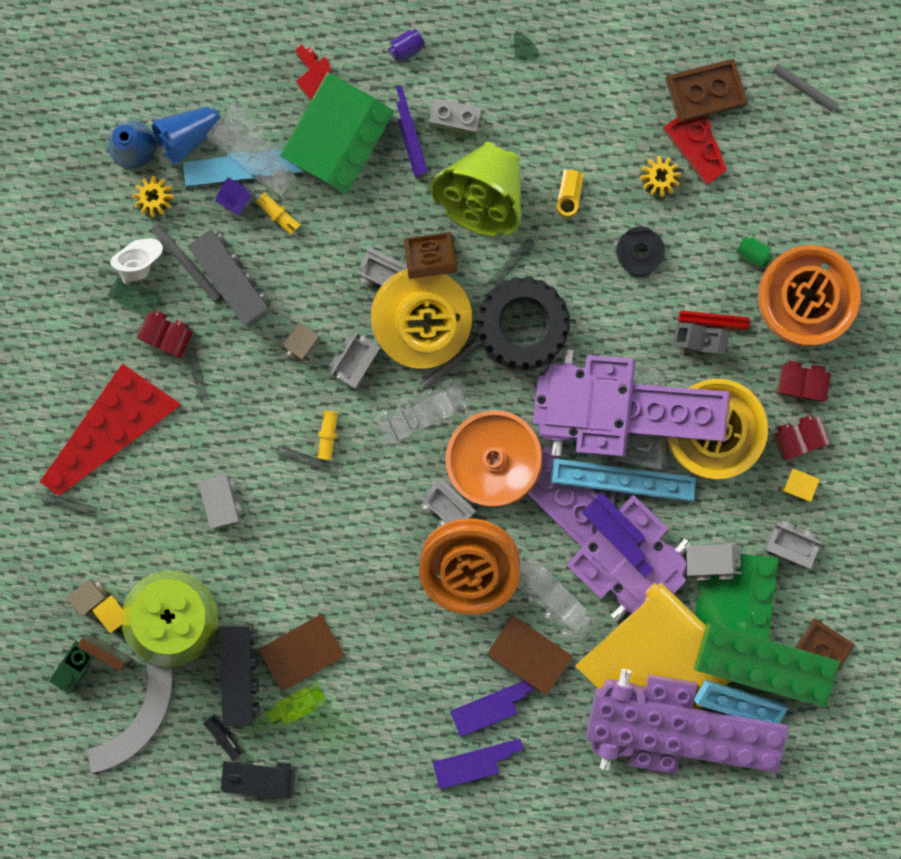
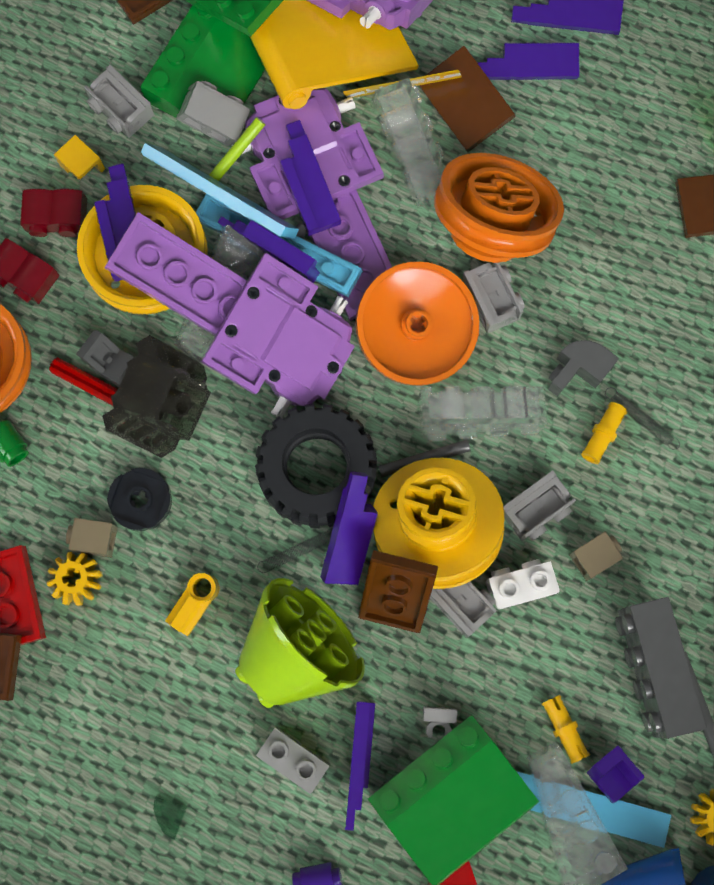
camera: 160 degrees left, 10 degrees down
none -> dark tan brick [66,518,118,558]
none -> dark purple piece [94,163,136,282]
none -> clear smoke slope [102,335,211,458]
none -> medium azure tile [141,143,299,239]
none -> lime bar [209,117,266,181]
none -> dark purple piece [217,216,320,283]
none -> dark purple piece [320,472,378,585]
none -> yellow sticker [343,70,462,98]
none -> light grey tile [422,706,457,738]
none -> white bracket [486,559,560,610]
none -> dark grey brick [548,340,619,397]

